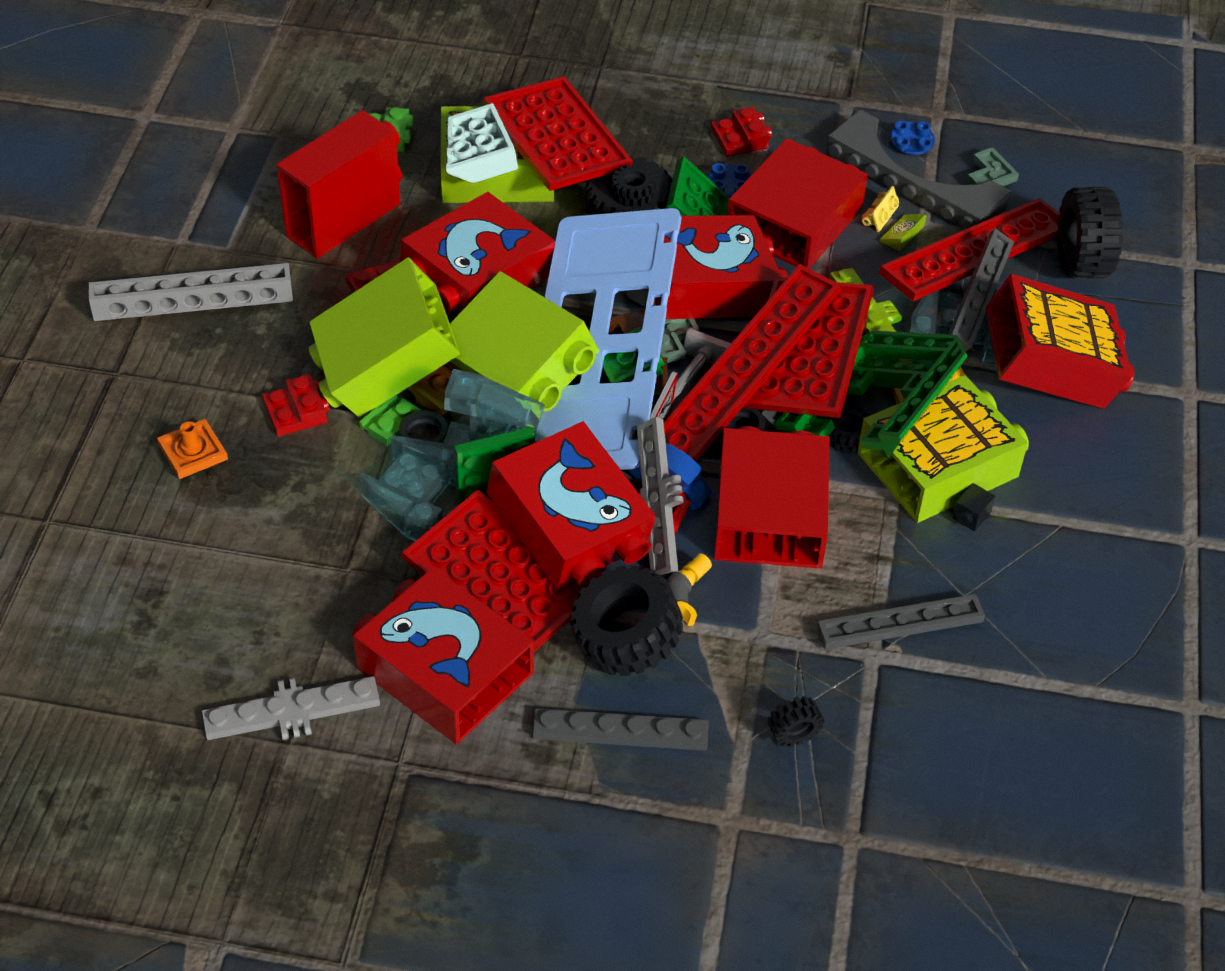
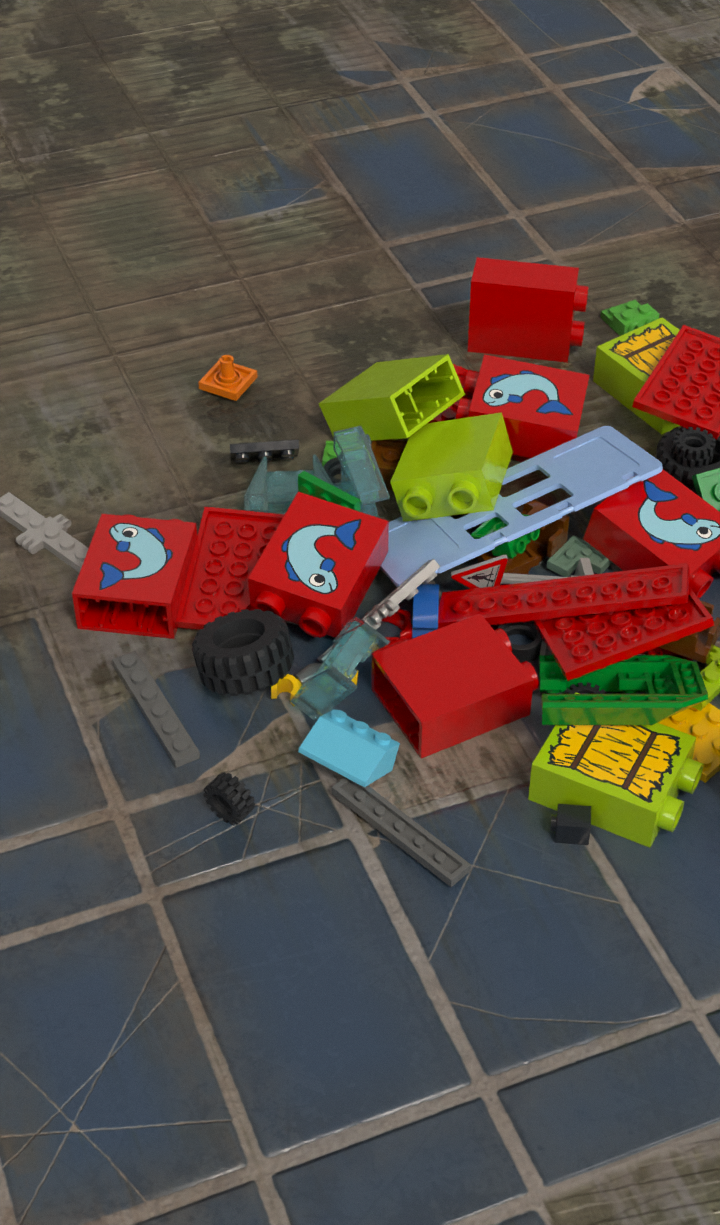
camera: 60 degrees right, 5 degrees down
light grey brick [89,263,293,321] -> none
red plate [262,374,330,437] -> none
light aqua wedge [446,103,518,183] -> none
none -> black plate [230,439,299,464]
none -> clear light blue wedge [290,617,390,721]
none -> medium azure slope [298,709,400,787]

